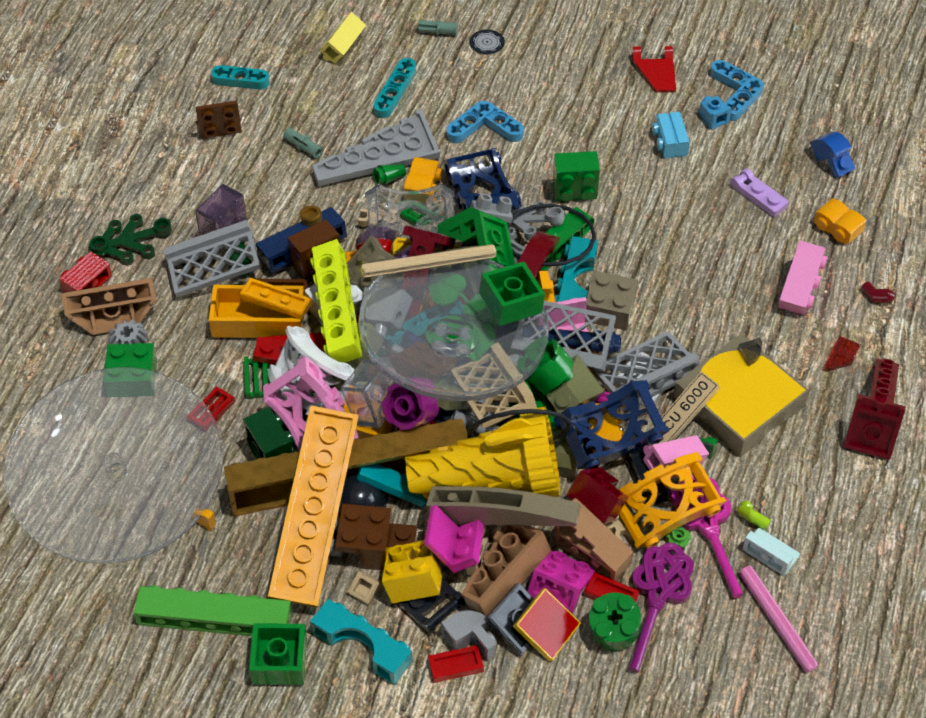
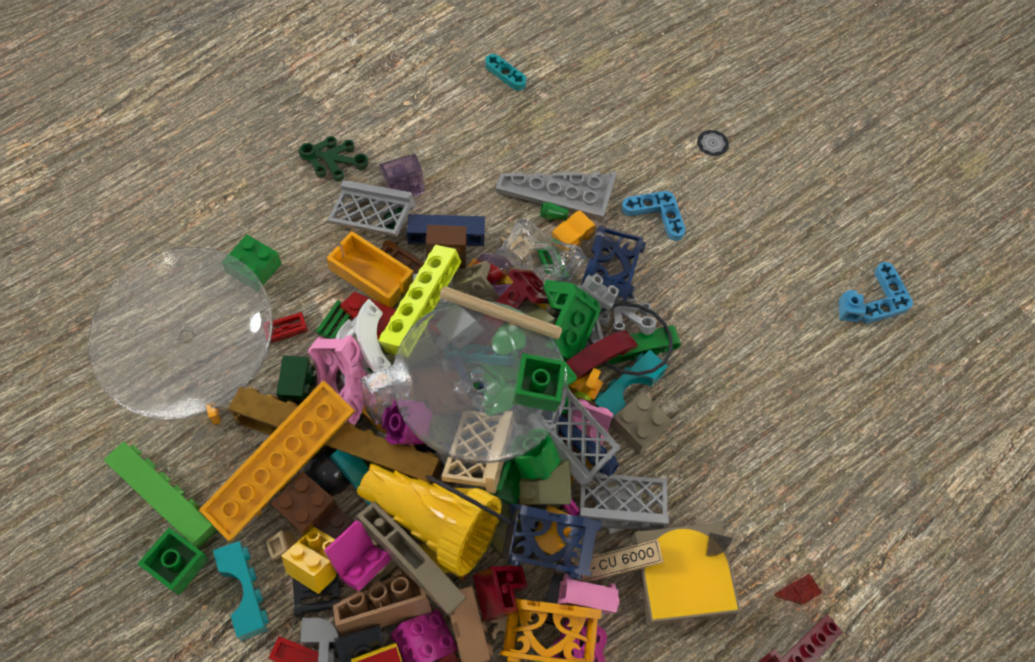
camera: 30 degrees right, 10 degrees up
red brick [59,251,112,293] -> none
medium nougat wedge [61,278,156,335] -> none
light grey gear [108,319,148,344] -> none
reddish brown bracket [196,101,242,139] -> none
light orange tile [240,278,312,320] -> none
sand green pin [283,127,323,159] -> none
pearl gold tile [300,205,322,226] -> none
light yellow brick [319,12,366,64] -> none
teal beam [374,58,416,118] -> none
sand green axle [418,20,458,36] -> none
green brick [552,151,600,201] -> none
red flag [632,46,676,93] -> none
medium azure brick [652,112,690,159] -> none
green tile [699,436,718,459] -> none
lavender plate [730,168,789,218] -> none
bright pink wedge [778,240,828,315] -> none
blue brick [810,132,855,178] -> none
light orange brick [814,198,867,245] -> none
dark red arm [861,281,895,303] -> none

